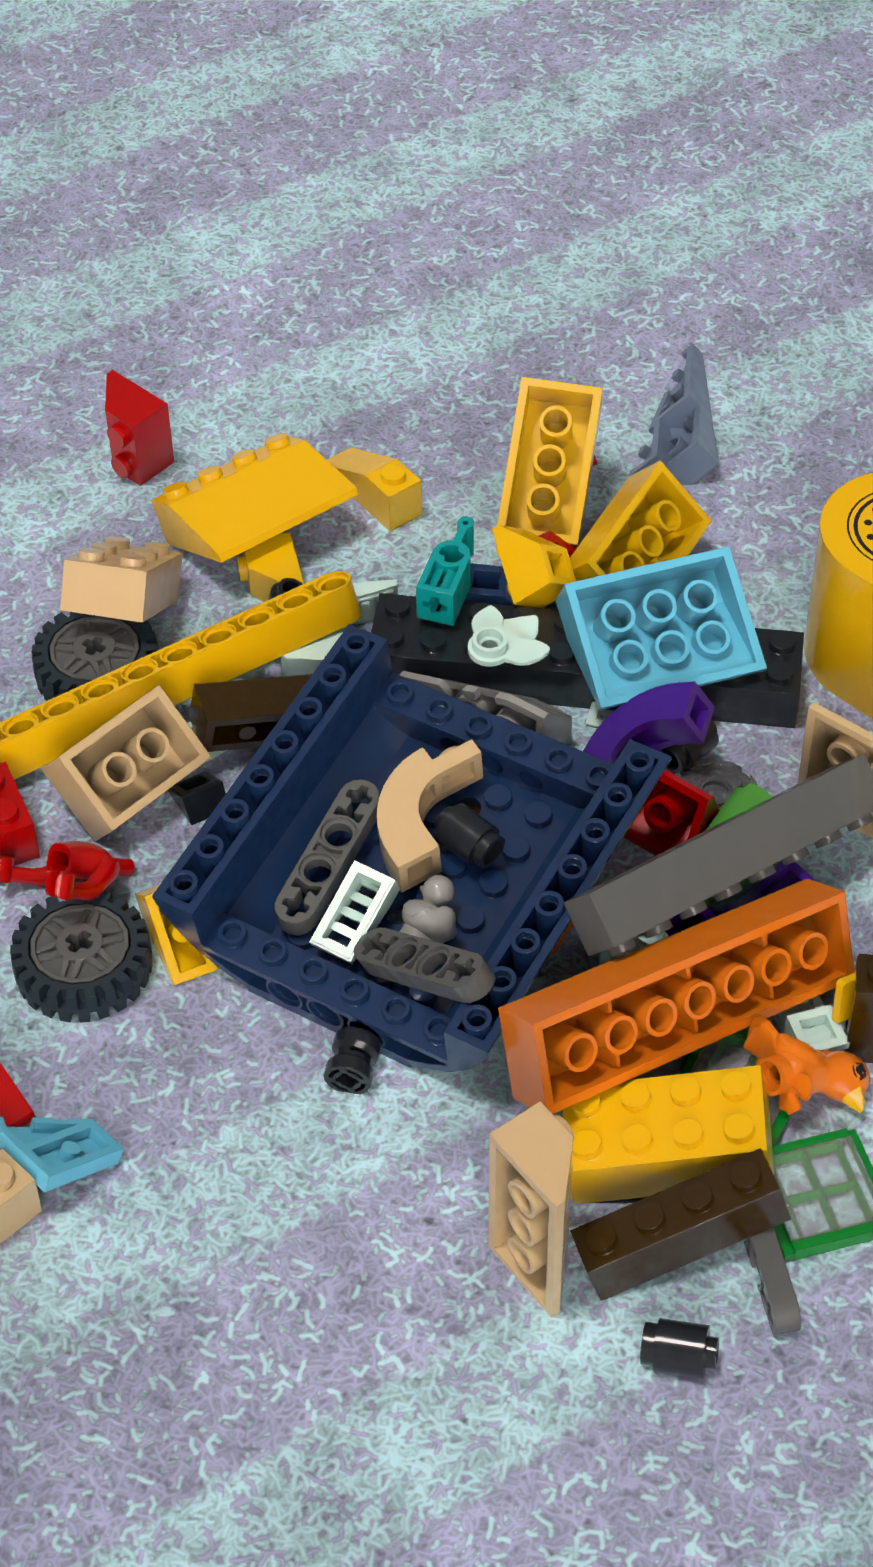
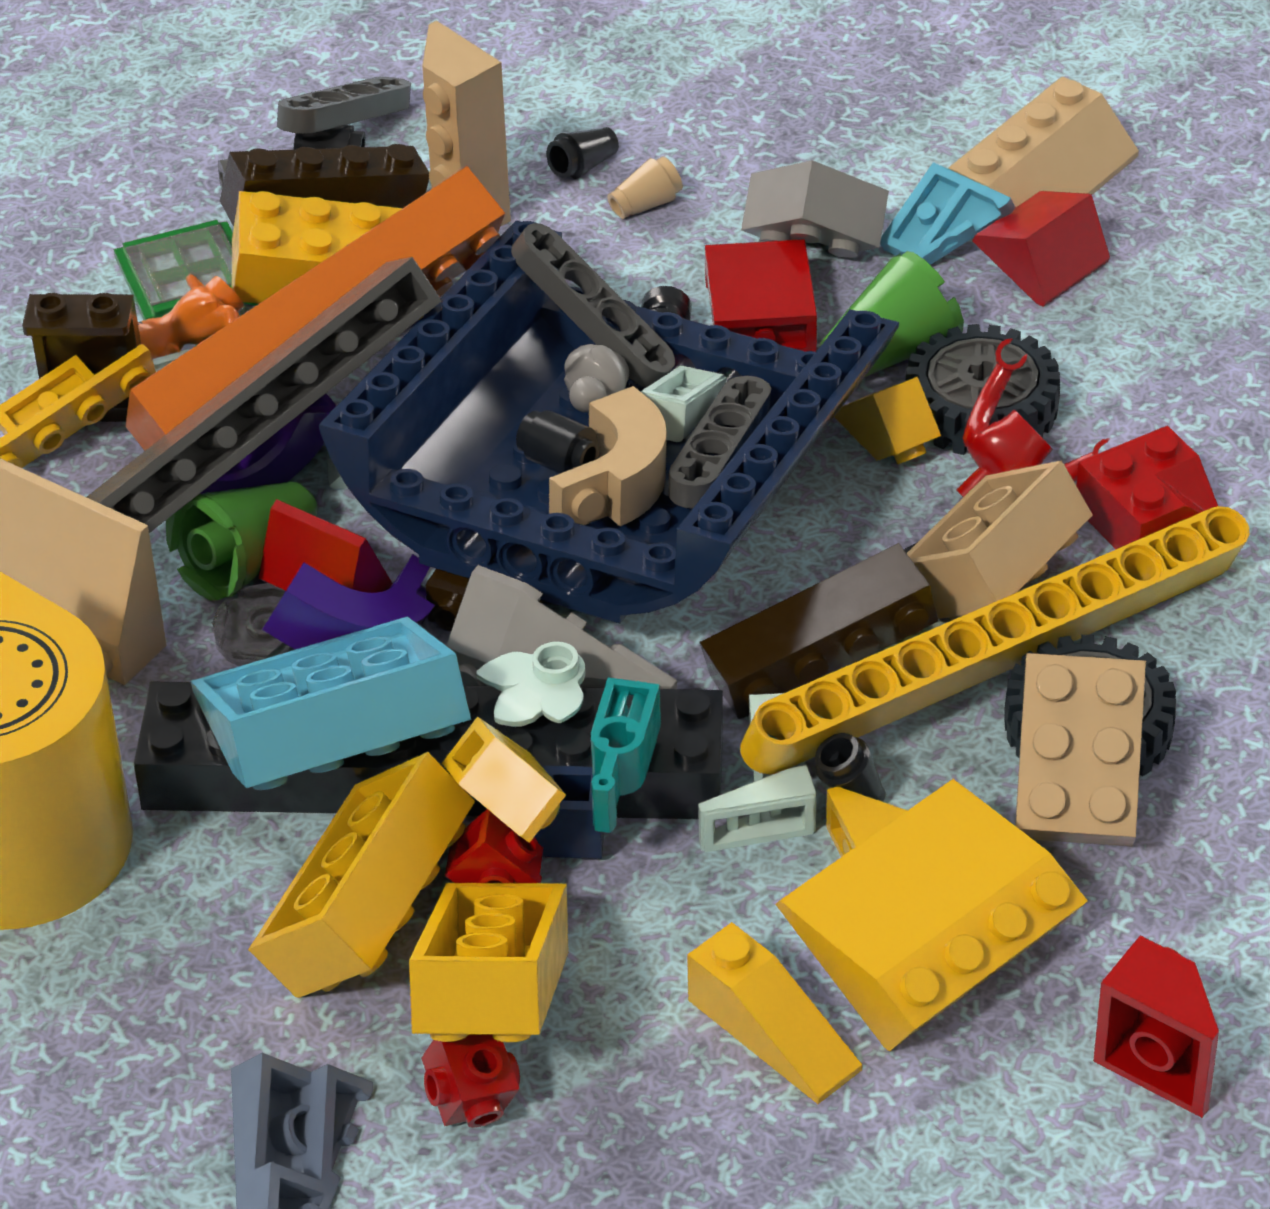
camera: 175 degrees right, 5 degrees down
none -> dark grey beam [277,77,411,133]
none -> black cone [546,127,619,180]
none -> tan cone [607,156,683,219]
none -> red panel [705,239,817,352]
none -> light grey slope [741,160,889,258]
none -> bright green cone [820,251,964,378]

